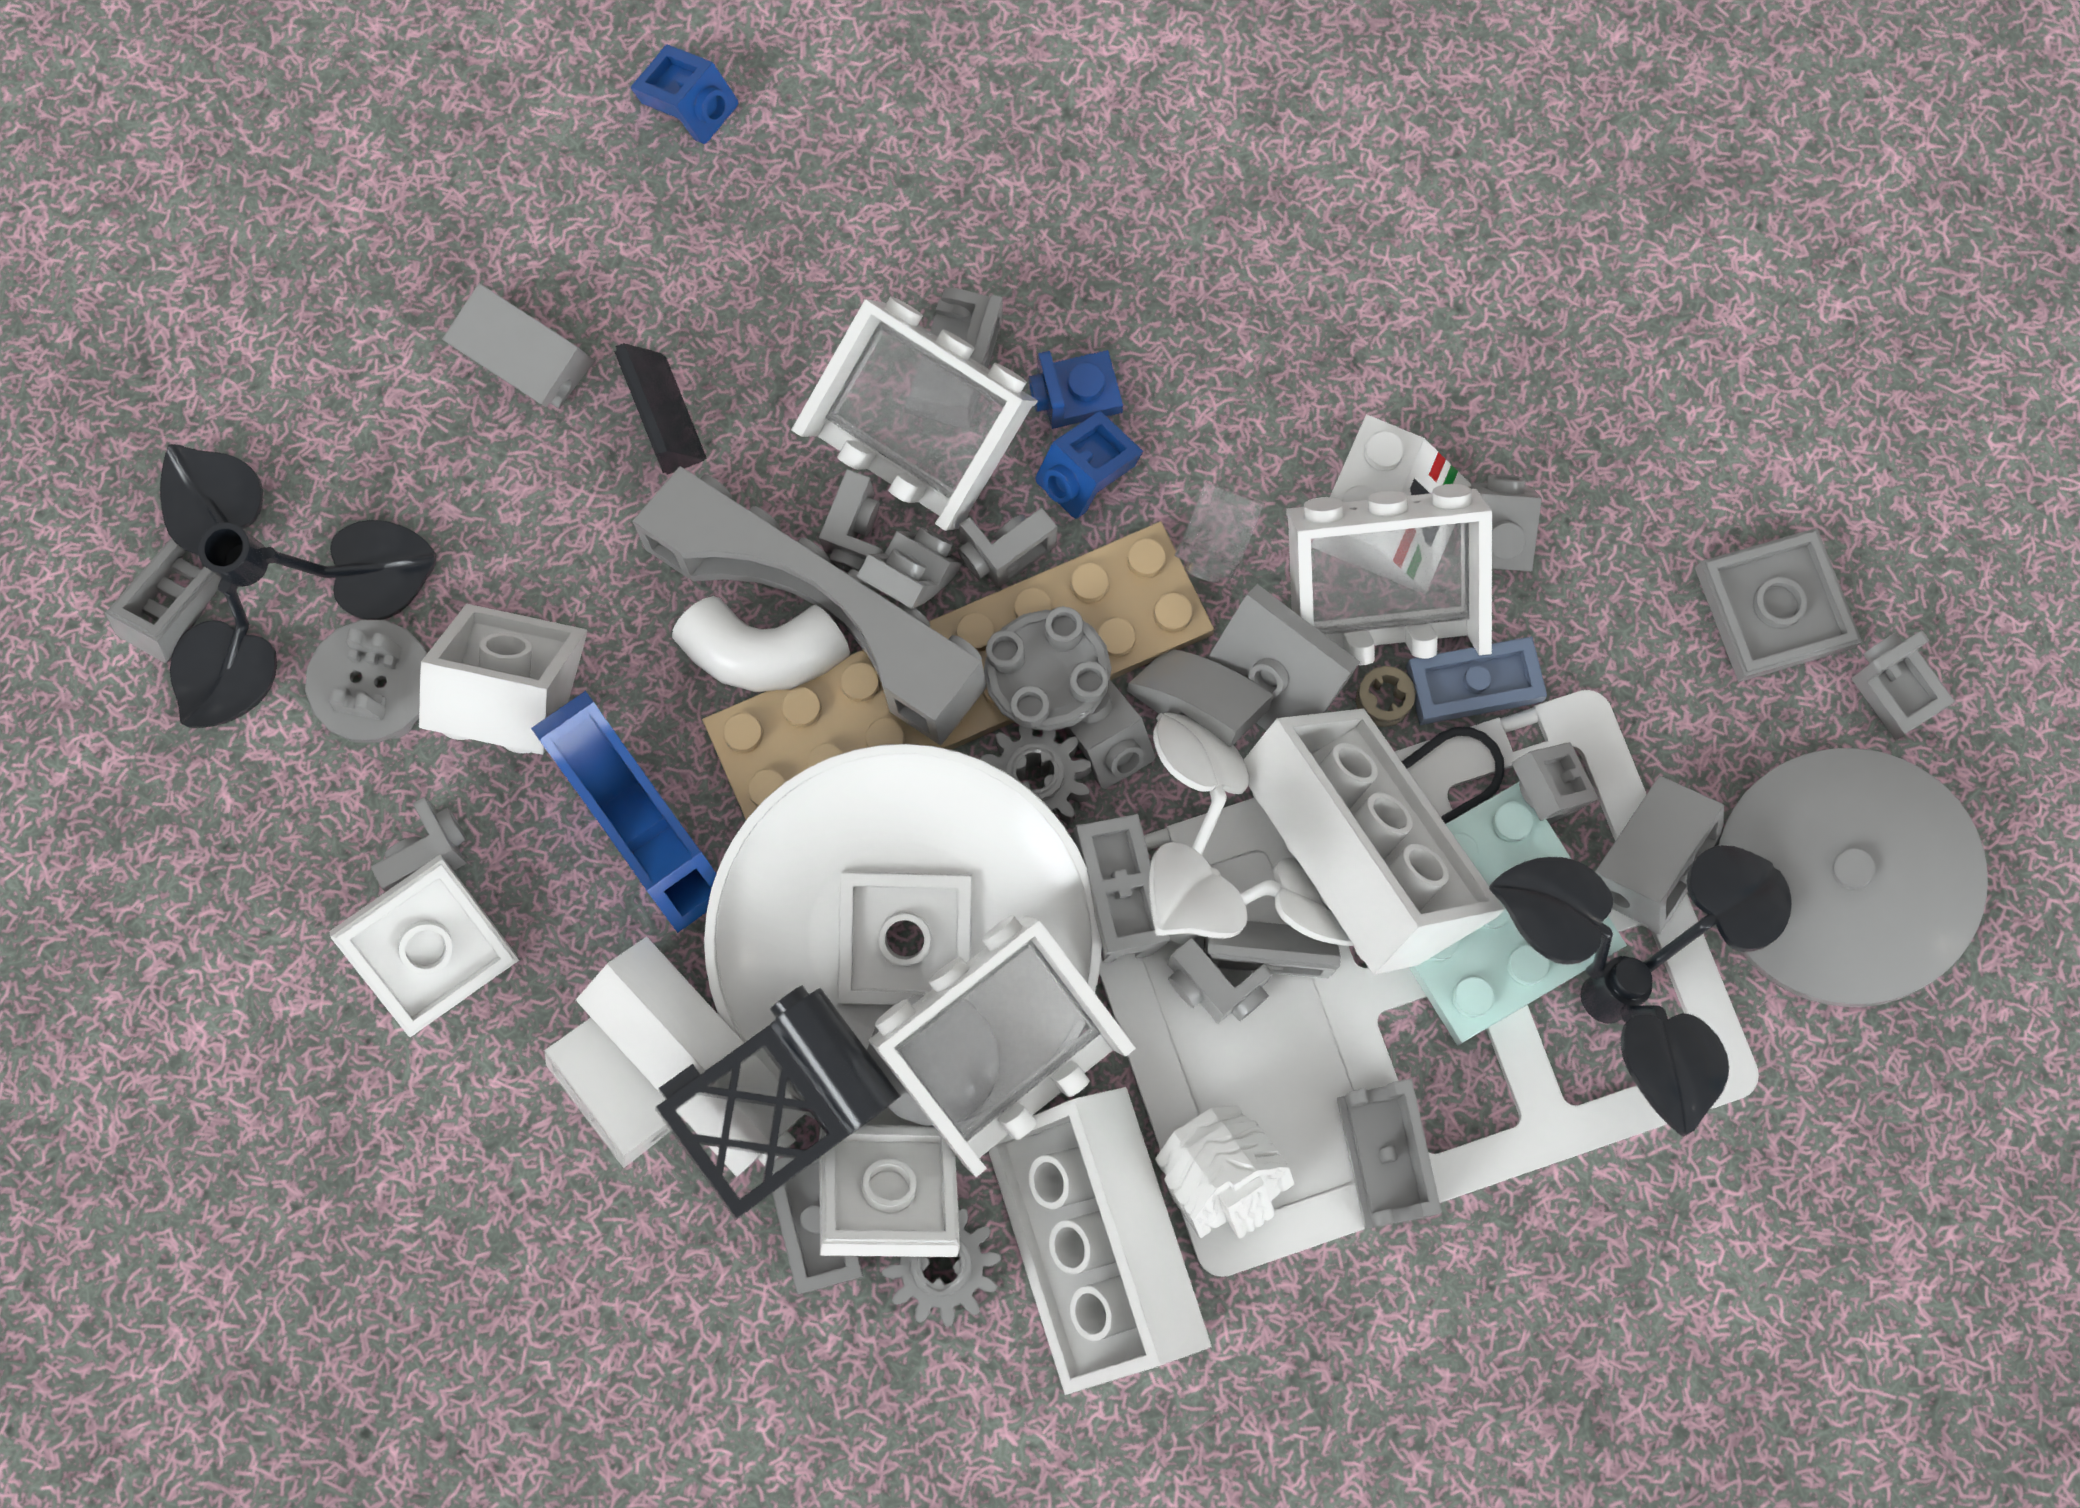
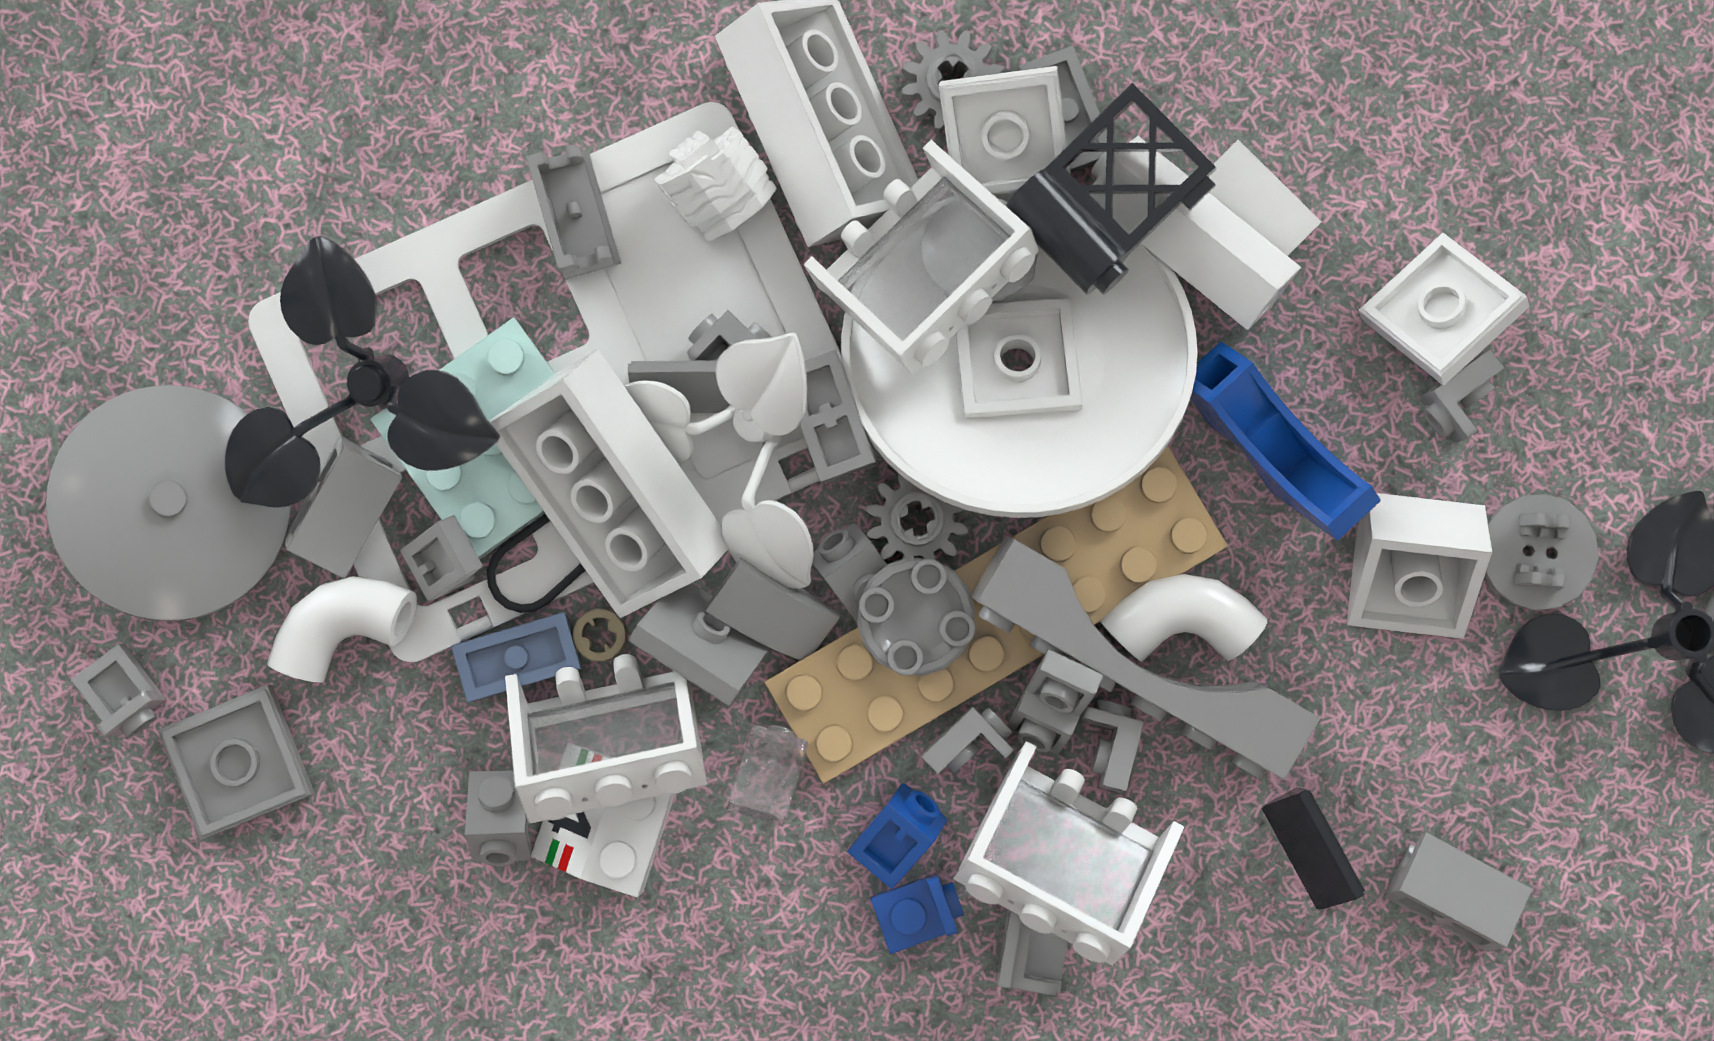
camera: 175 degrees right, 10 degrees up
none -> white cylinder [267,576,417,682]

